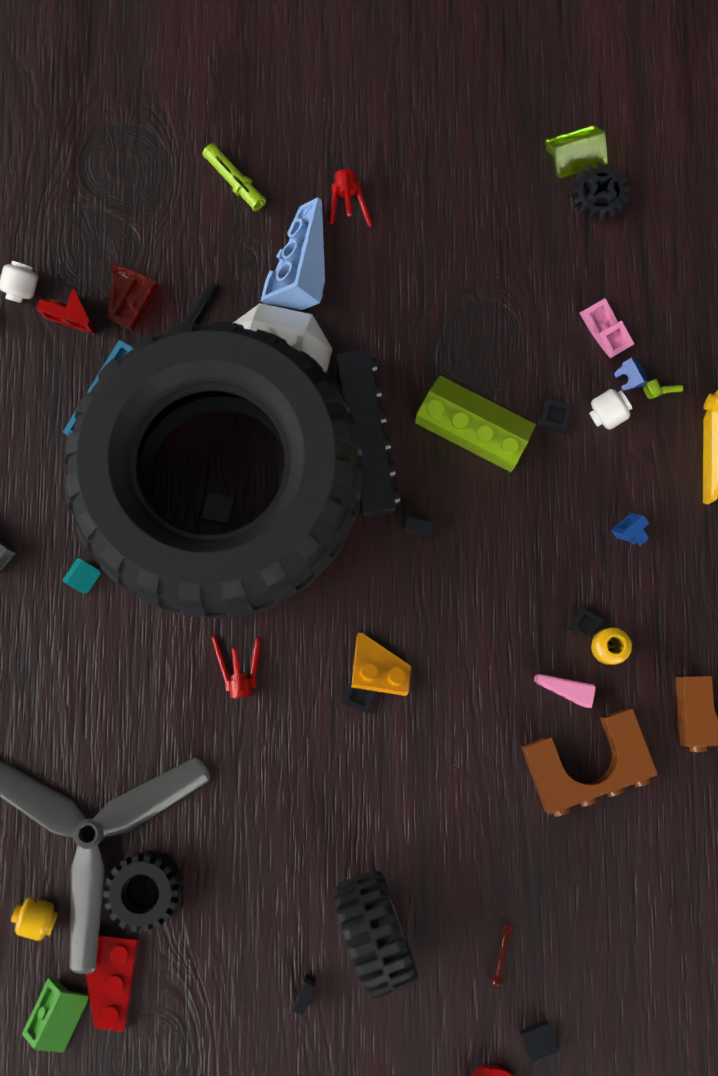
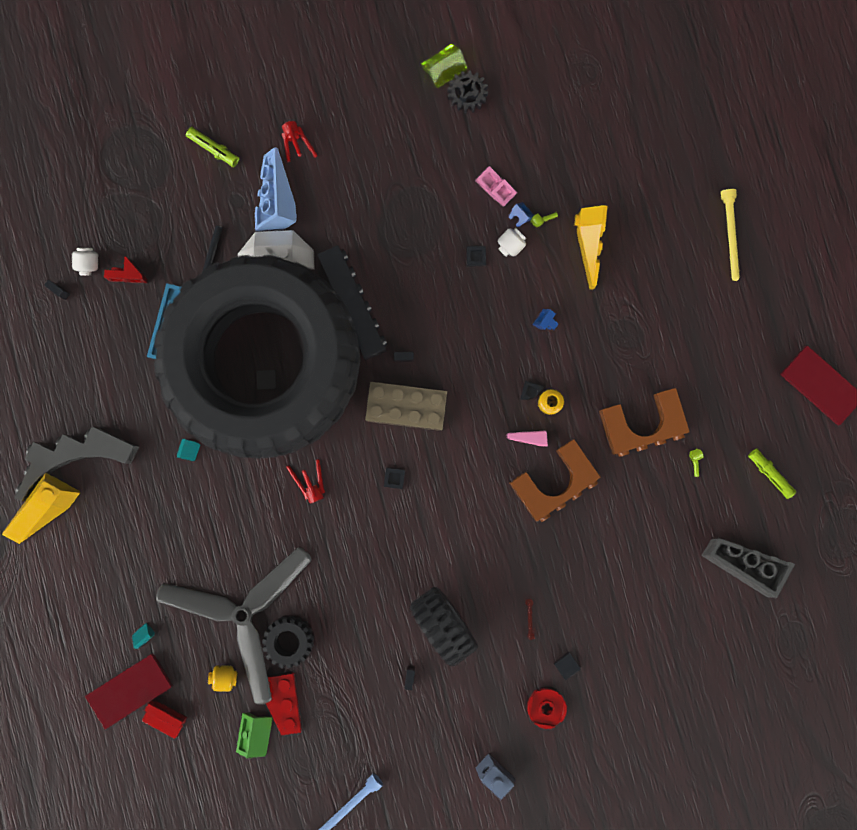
camera: 15 degrees left, 5 degrees up
clear red wing [108,263,159,331] -> none
light orange wing [351,633,411,696] -> none
lime slope [415,376,536,472] -> none
none -> dark tan brick [365,382,447,431]

